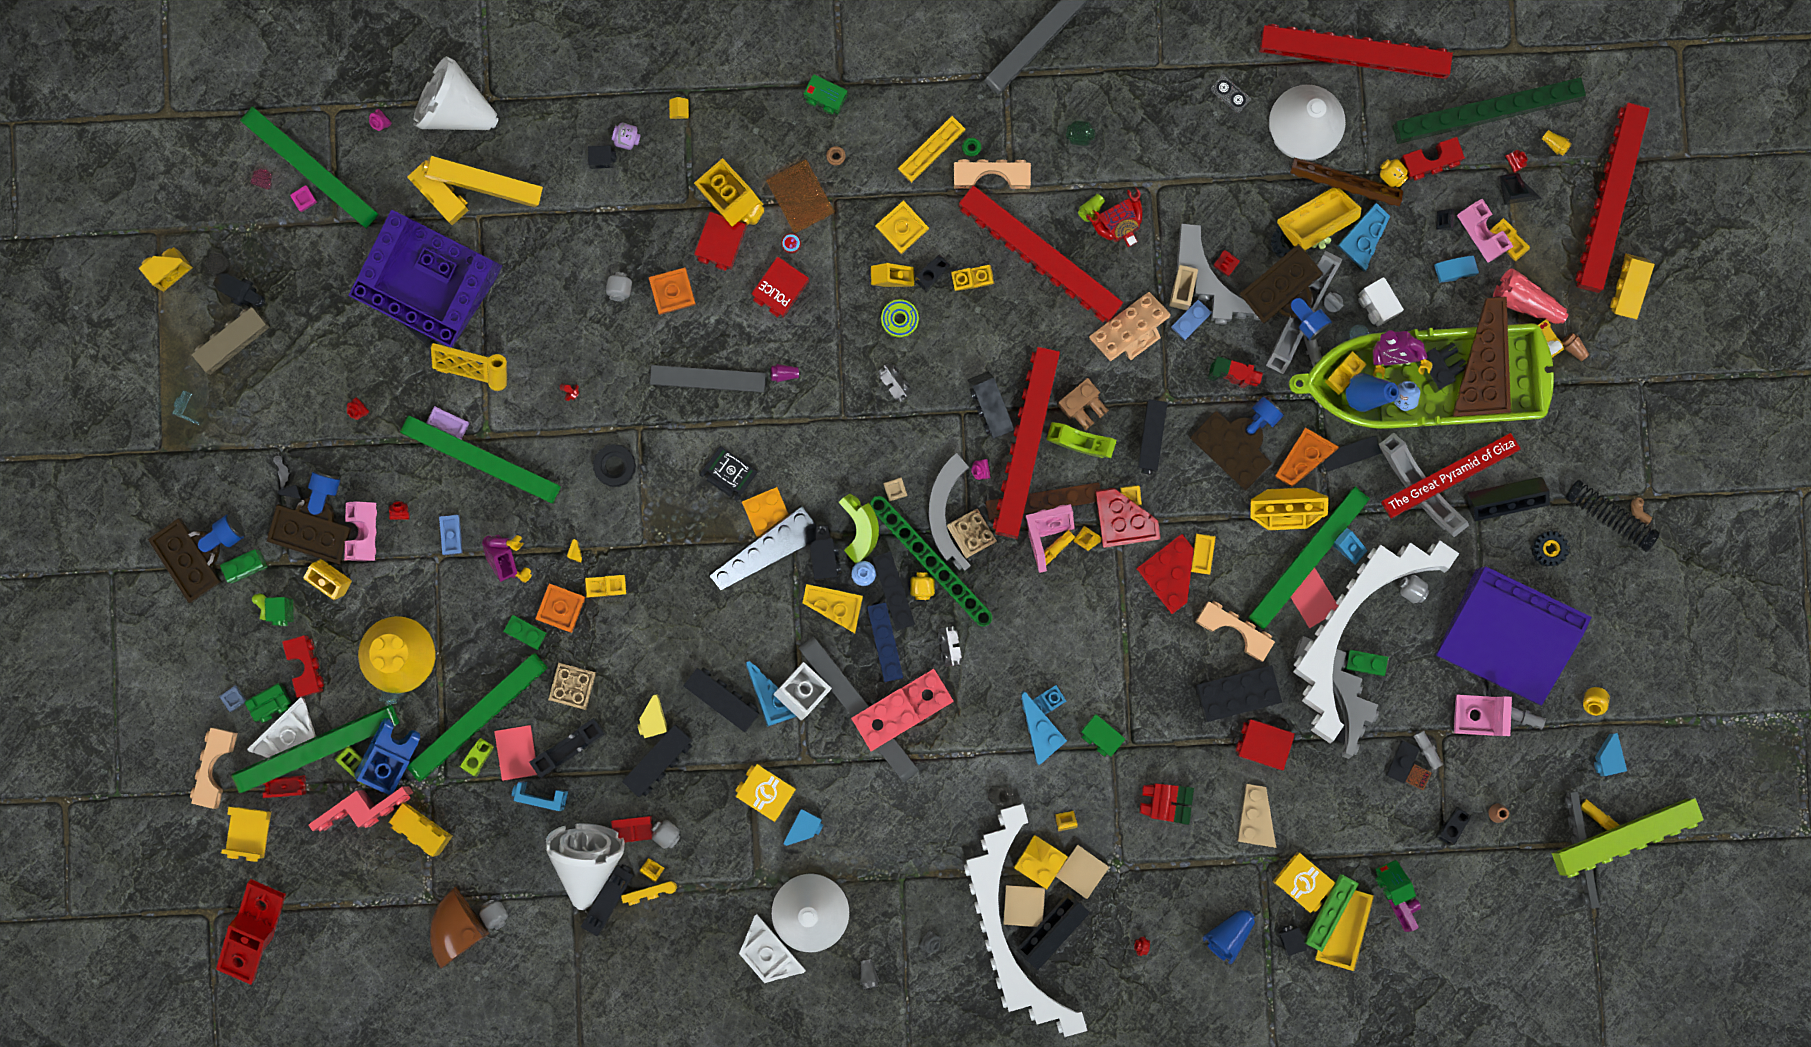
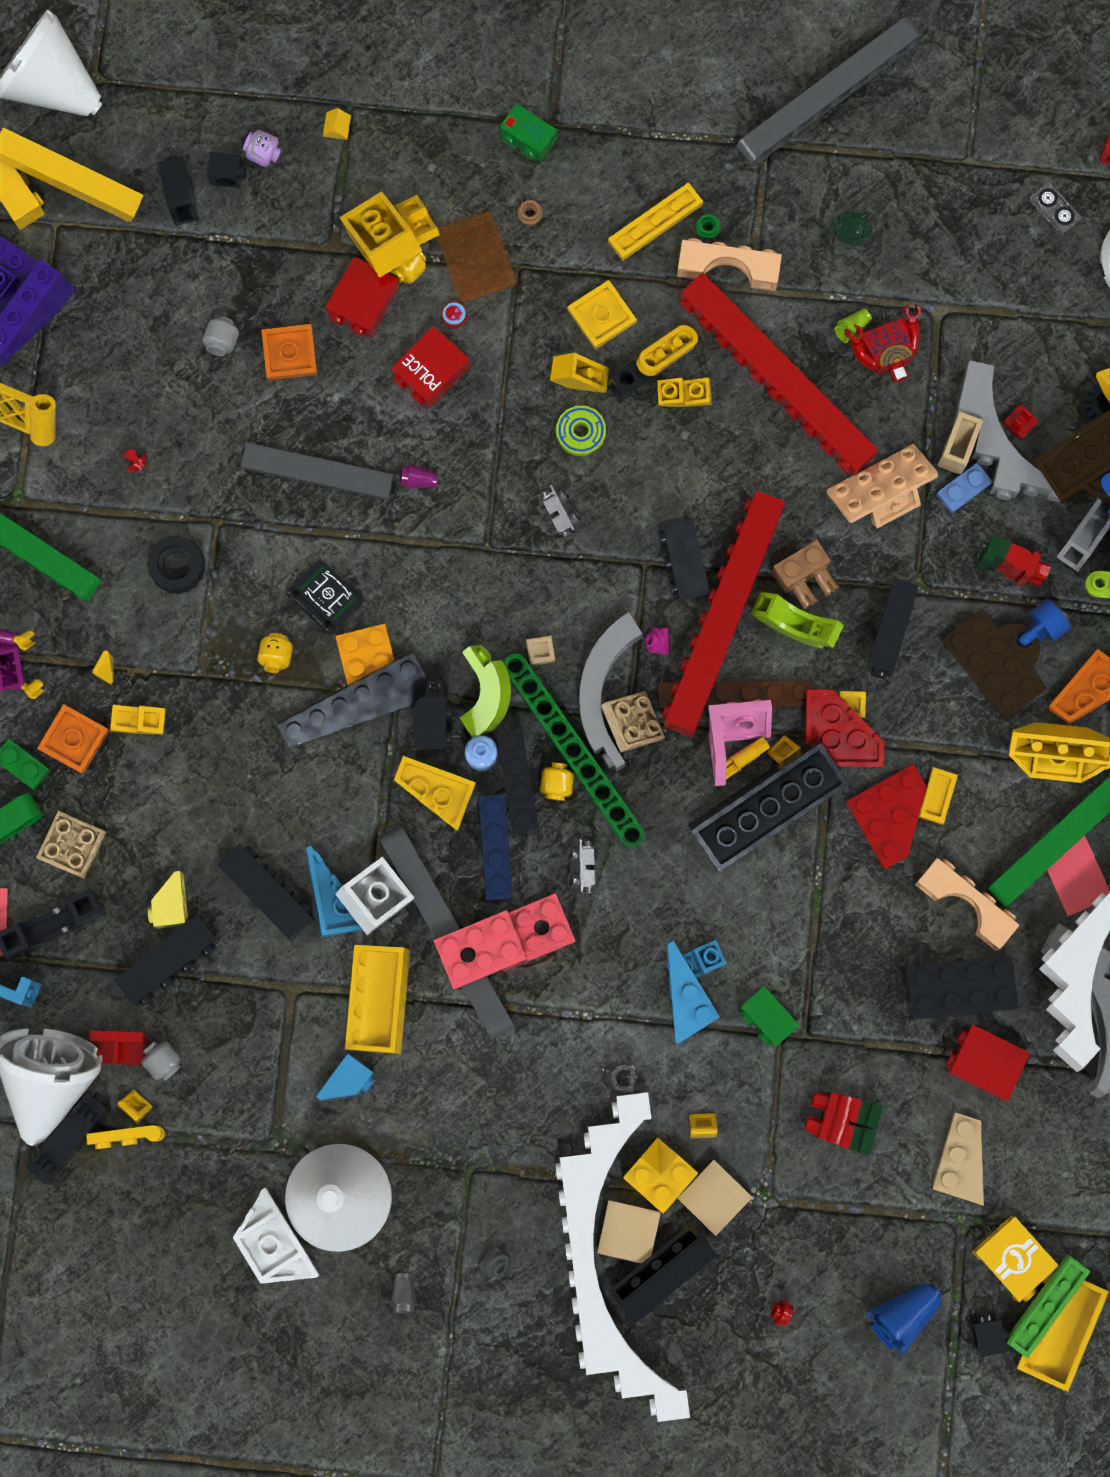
camera: 10 degrees right, 5 degrees down
yellow panel [735,764,796,822] -> none
none -> black slope [158,156,199,226]
none -> yellow head [257,633,293,673]
none -> yellow slope [345,945,410,1054]
none -> yellow slope [395,195,440,245]
none -> yellow plate [636,325,698,376]
none -> black arch [688,738,849,872]

